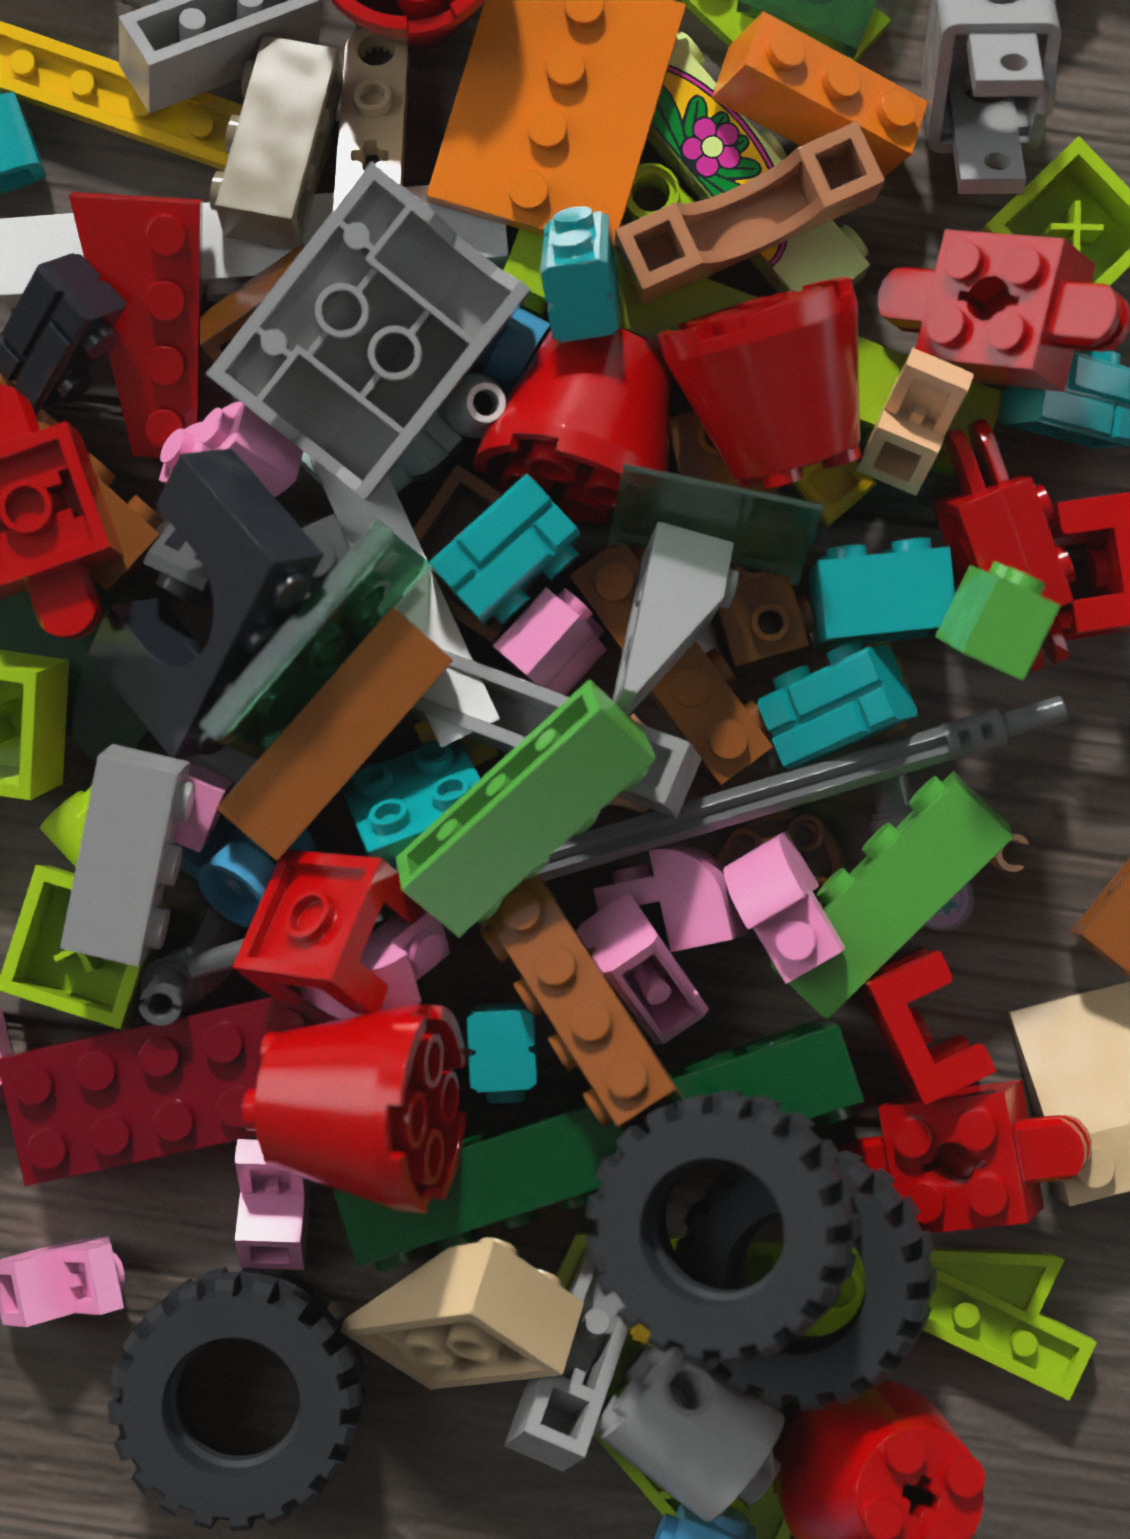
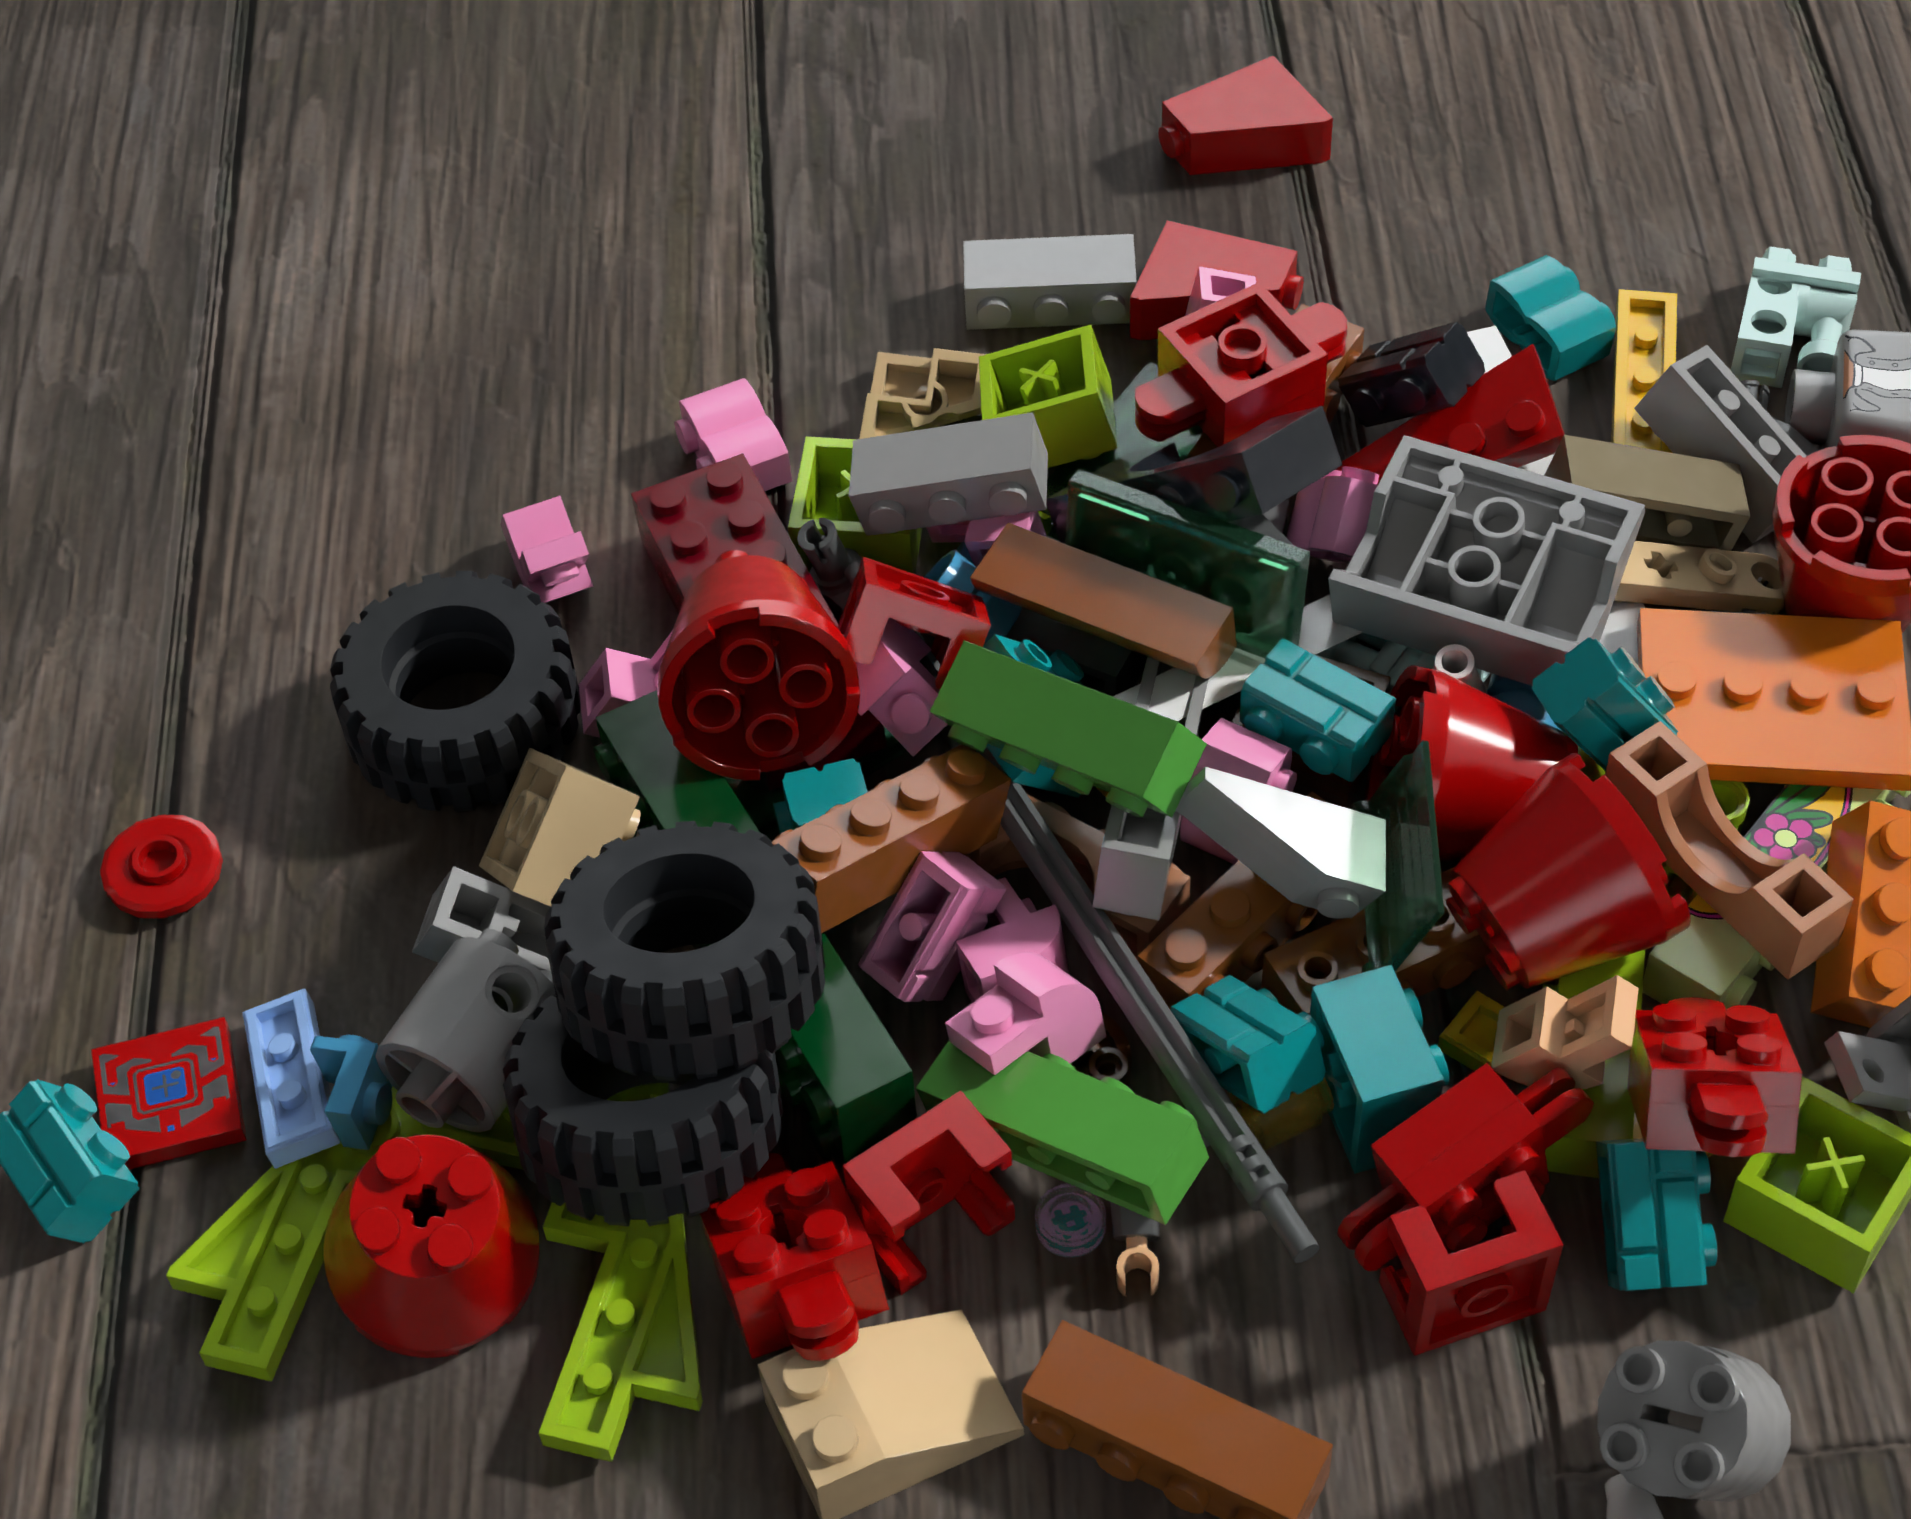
camera: 80 degrees right, 35 degrees down
bright green brick [935,561,1060,681] -> none

